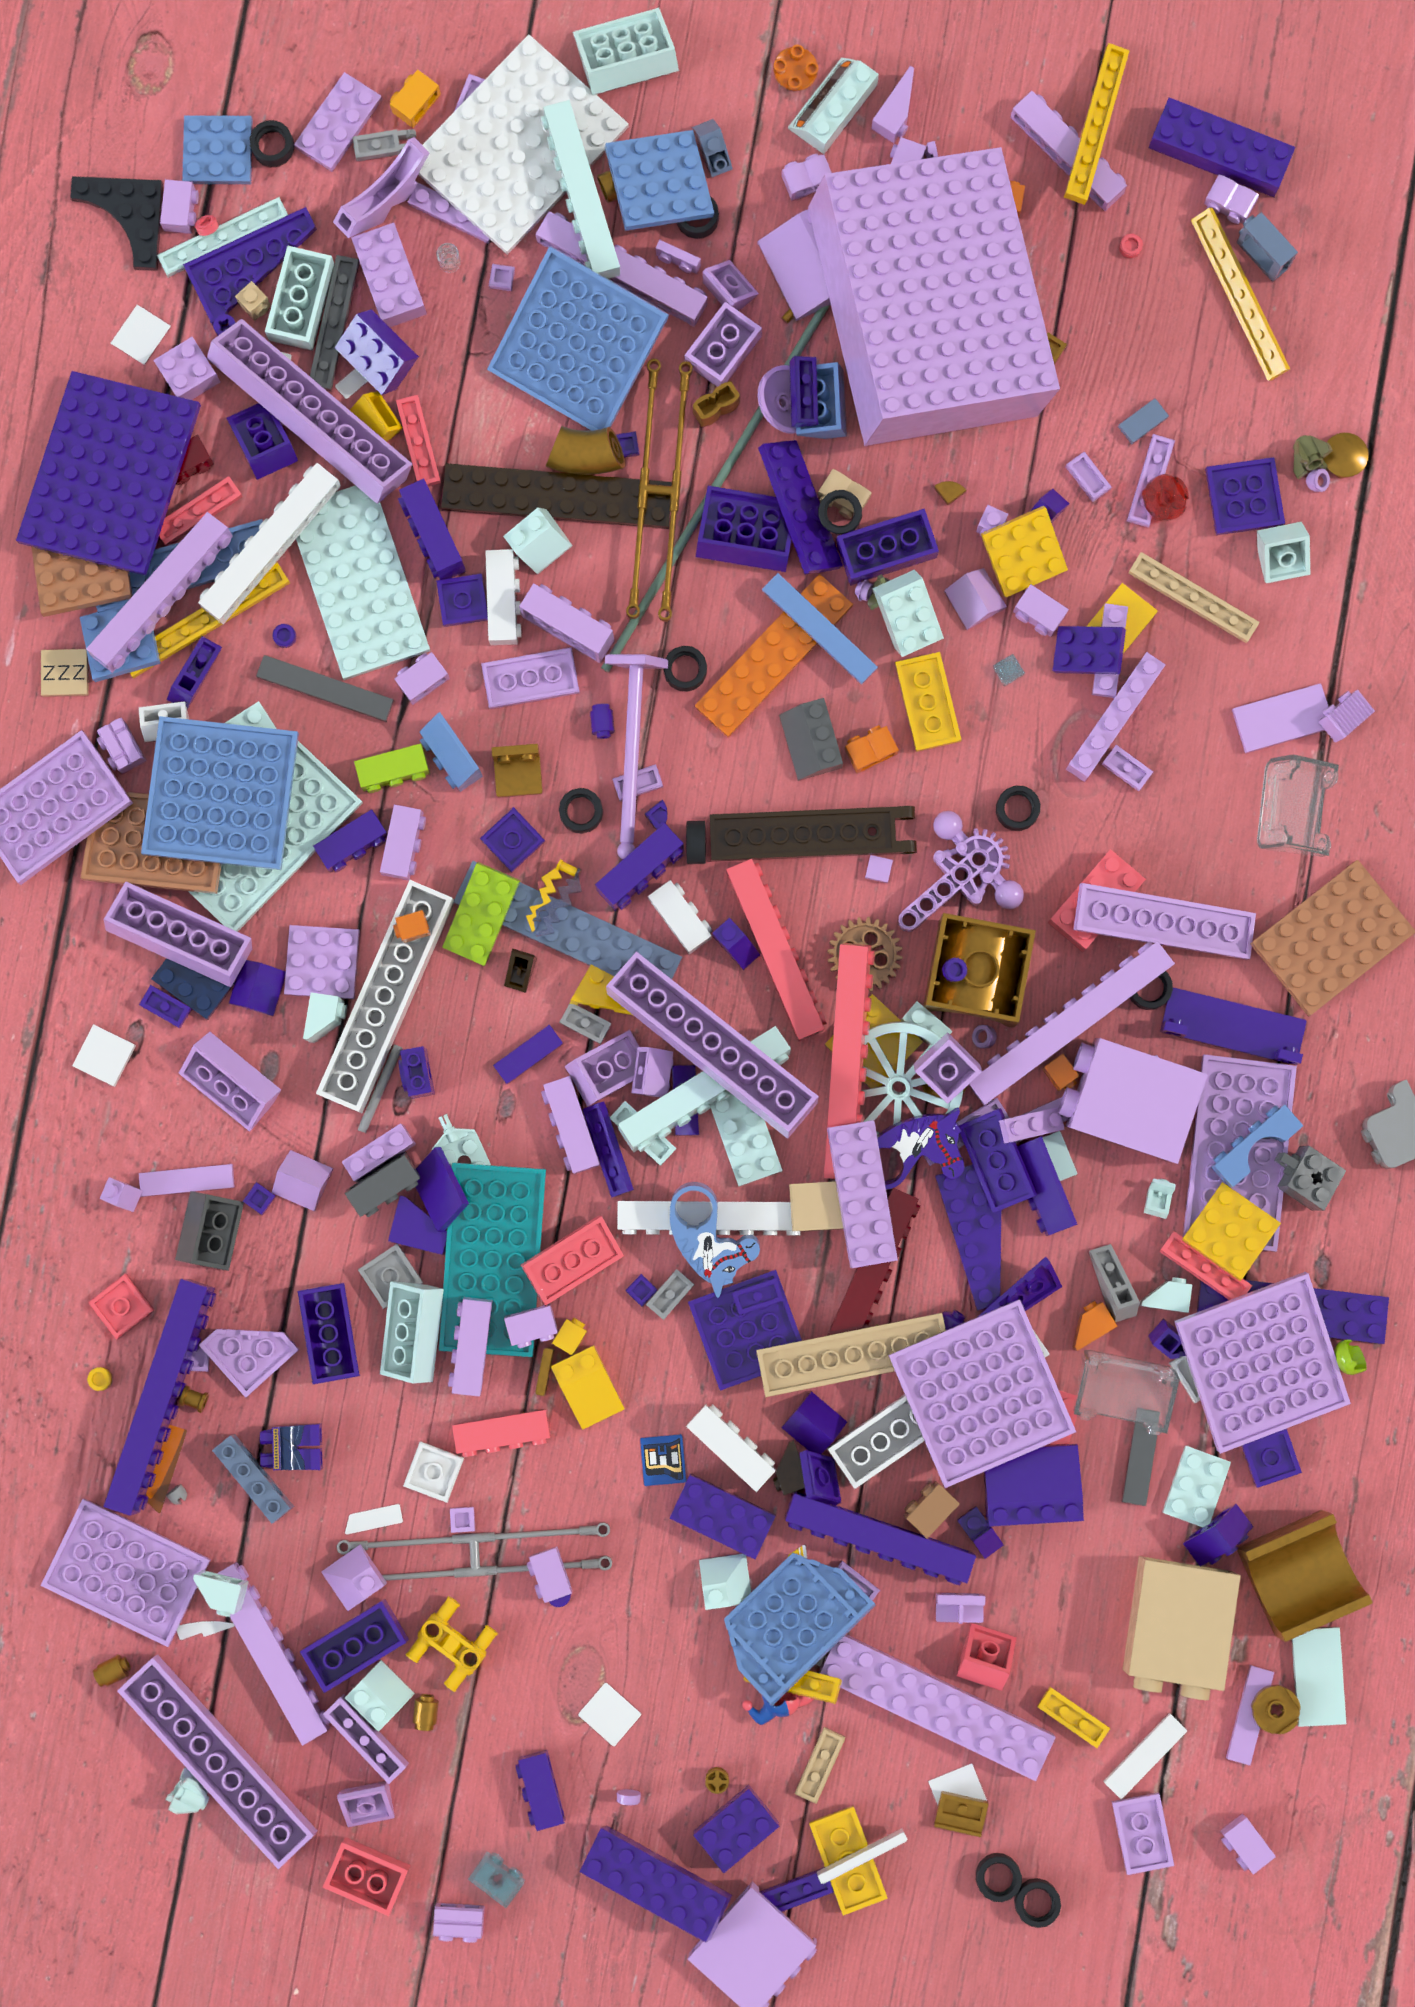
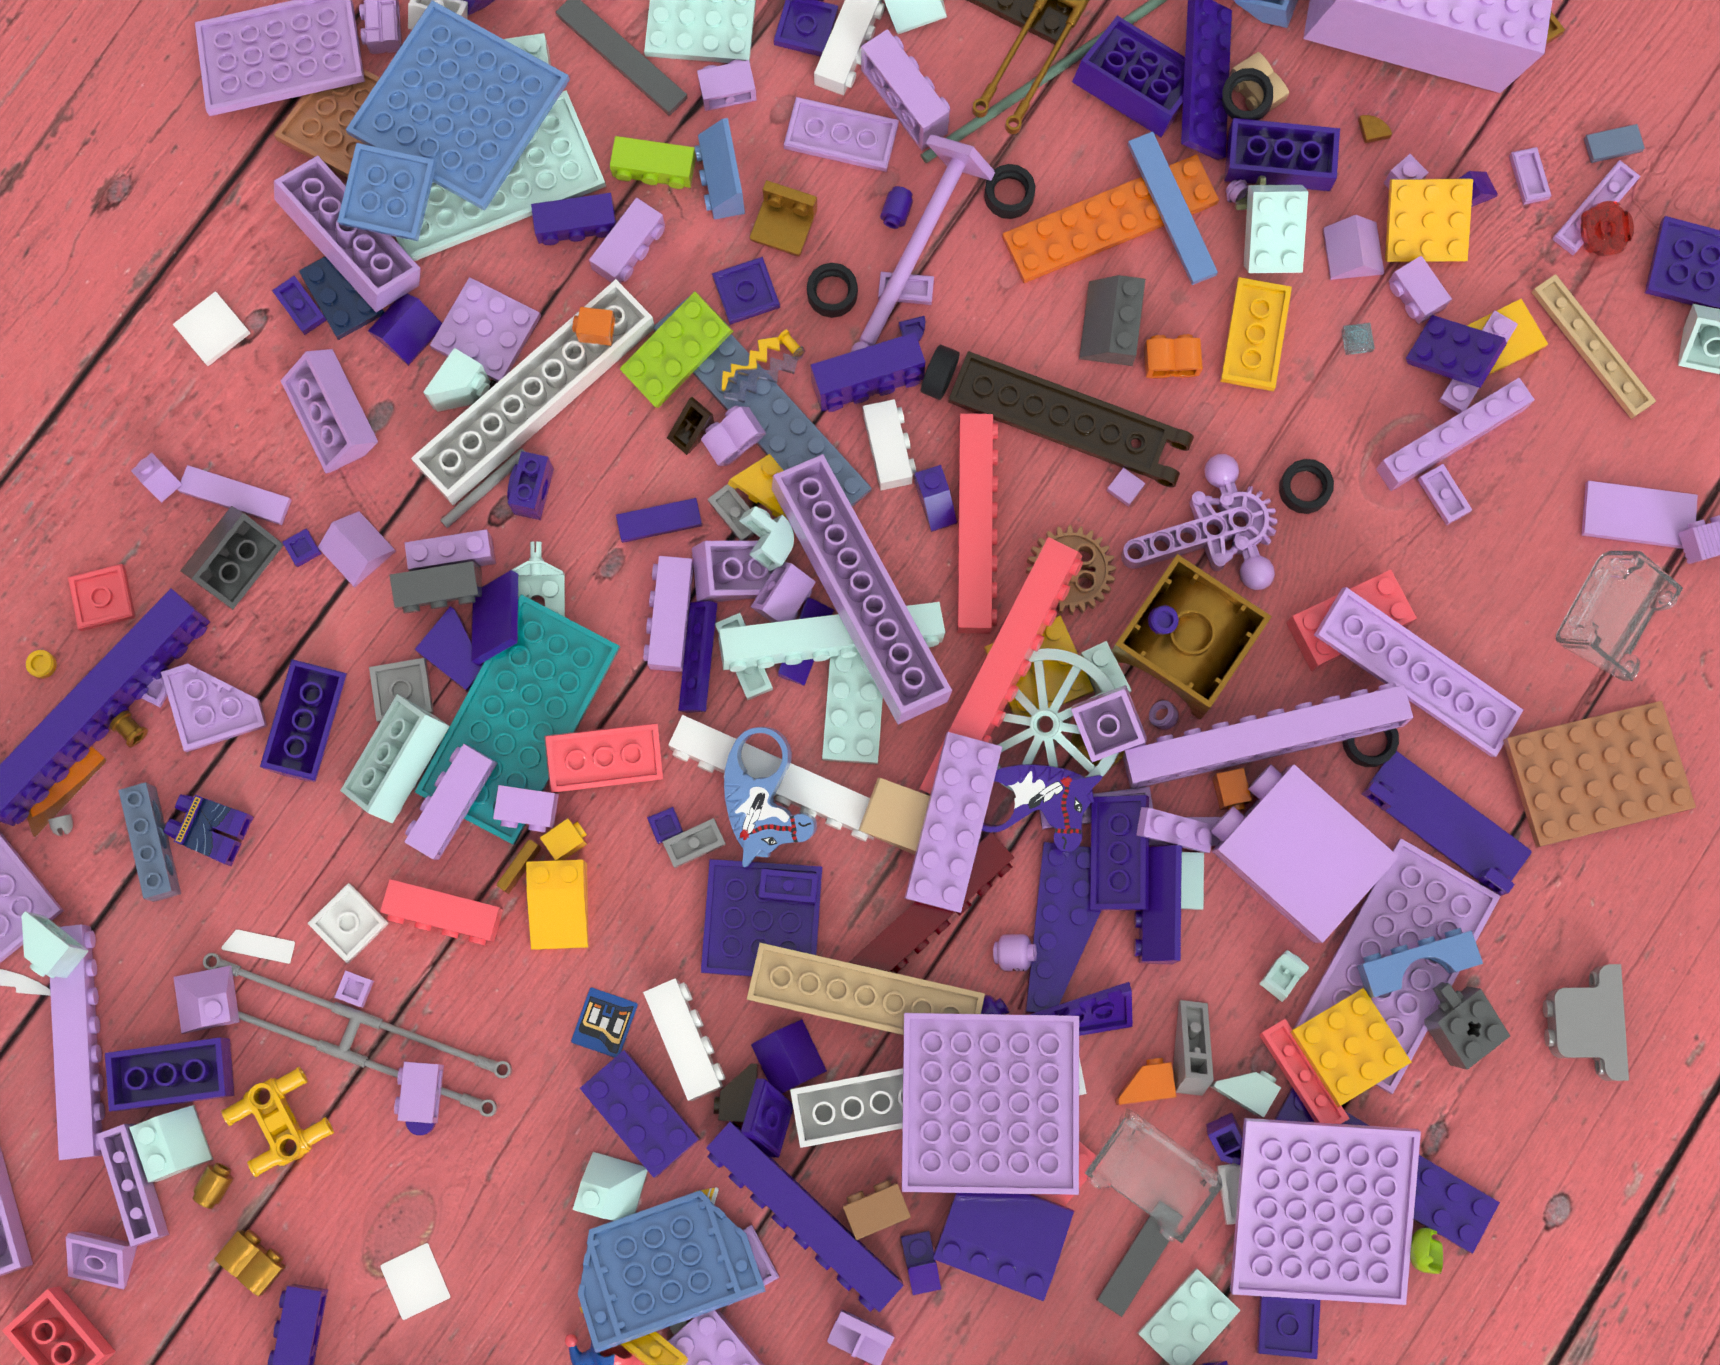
camera: 20 degrees right, 5 degrees down
none -> pearl gold brick [214,1229,286,1297]
none -> medium blue plate [337,143,437,241]
none -> lavender brick [701,406,766,466]
none -> light aqua brick [739,506,794,571]
none -> lavender head [993,934,1037,971]

